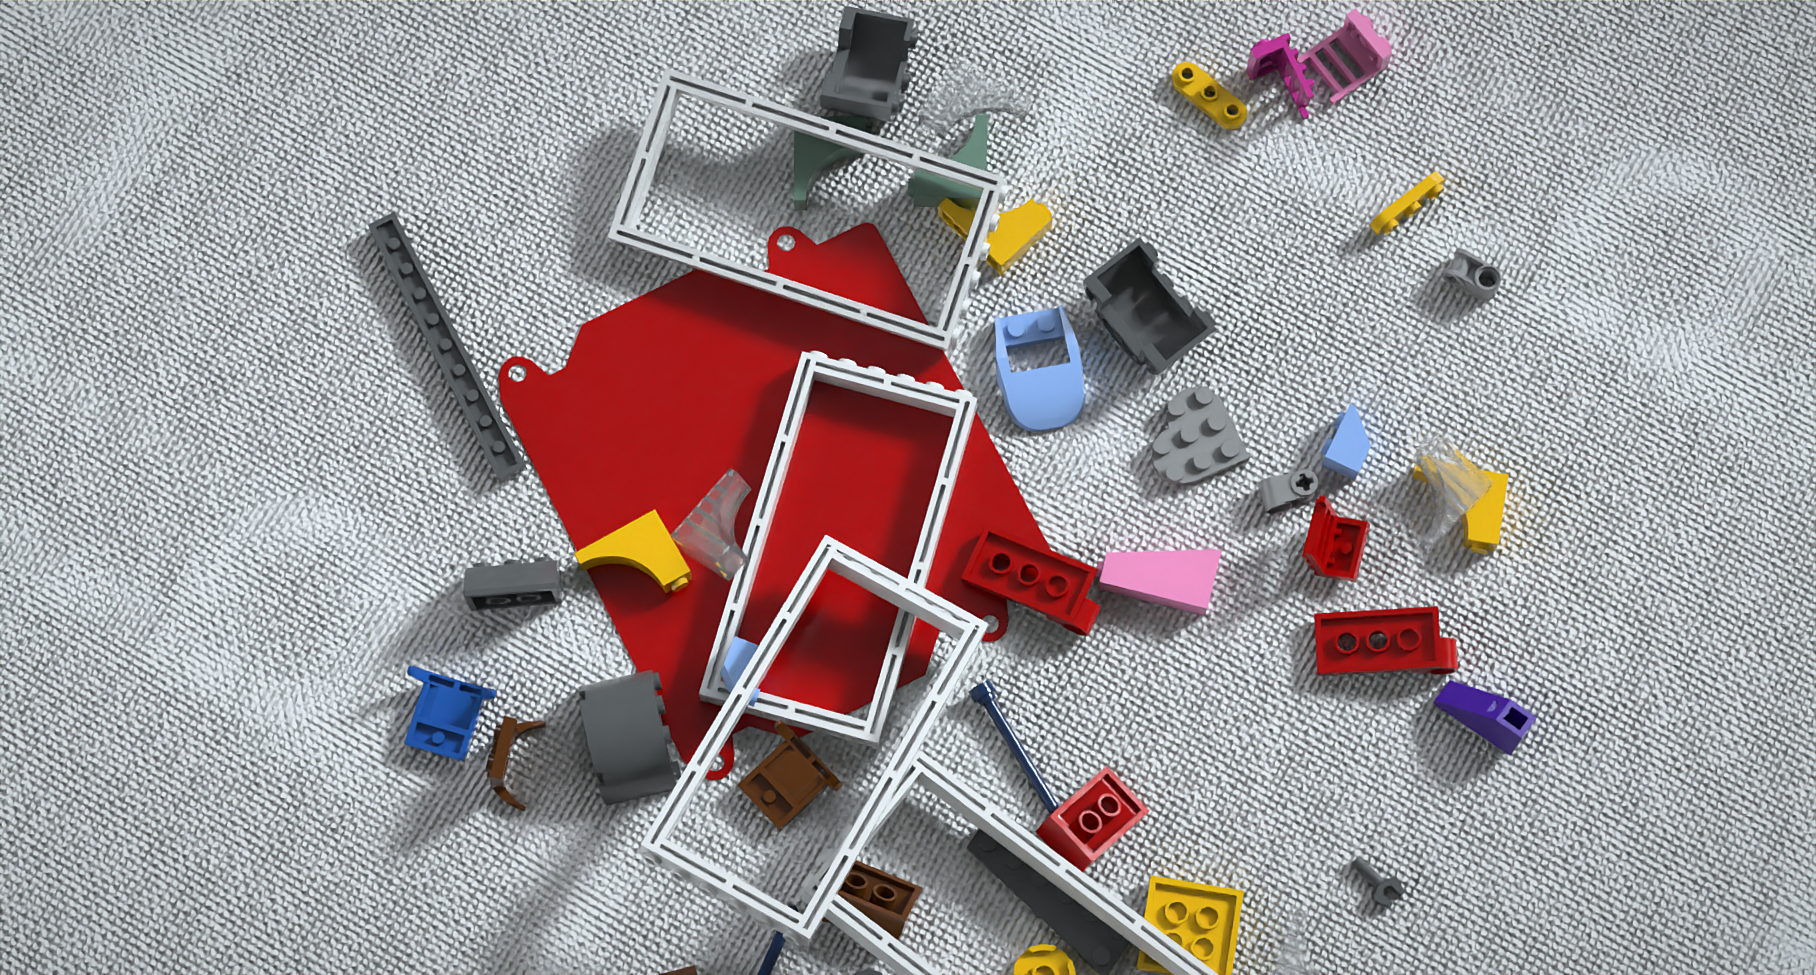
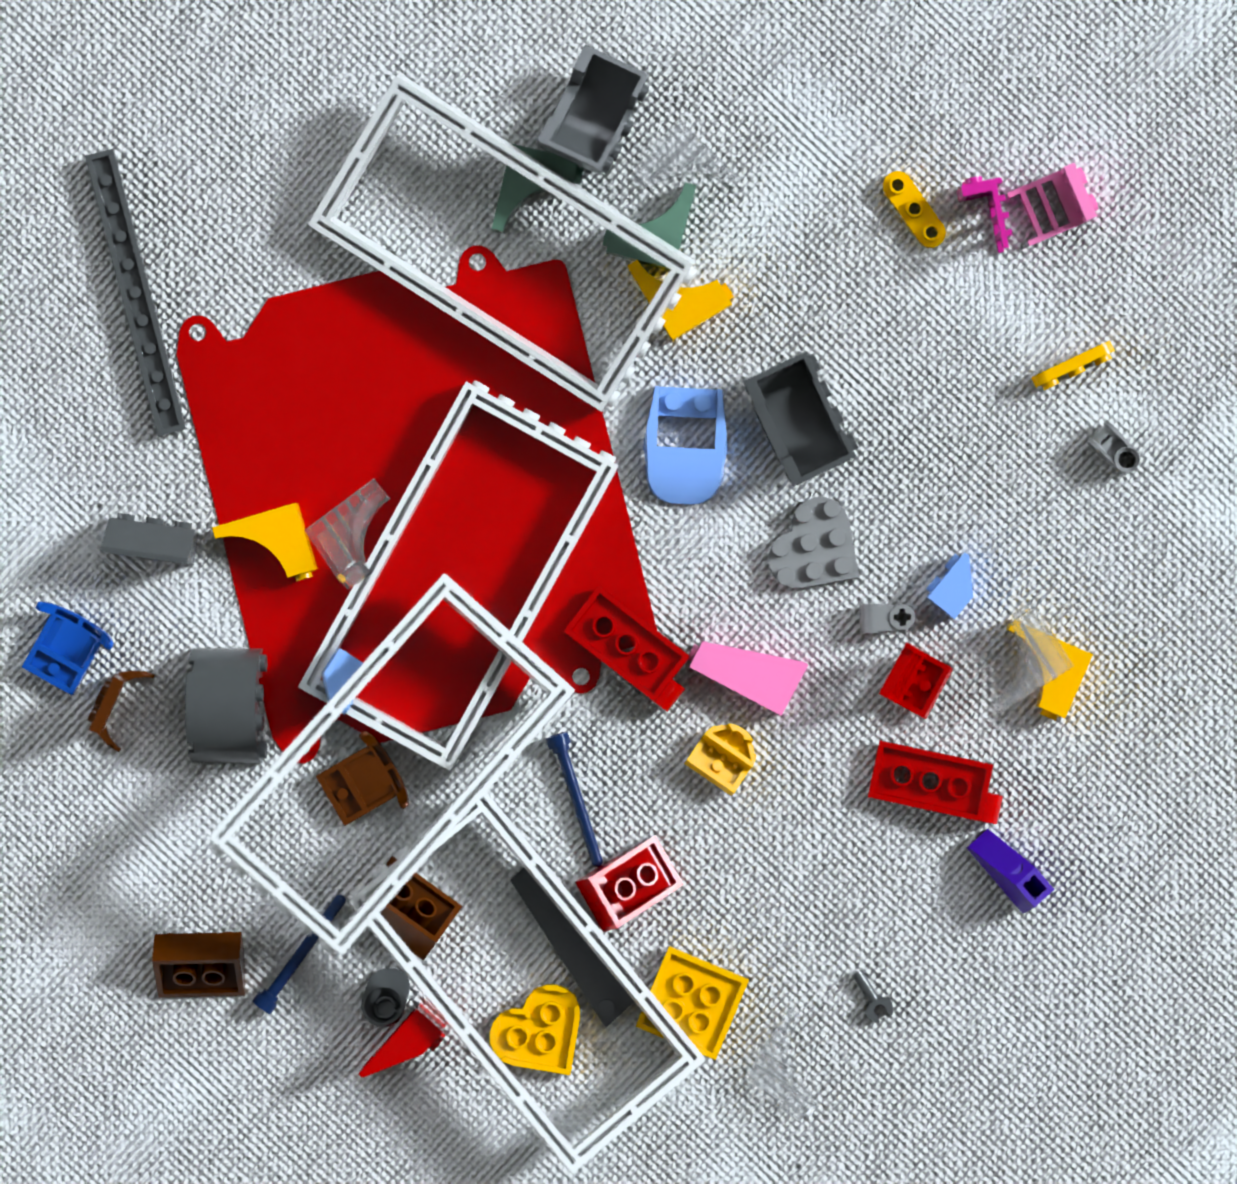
camera: 15 degrees right, 15 degrees up
none -> yellow slope [684,724,756,796]

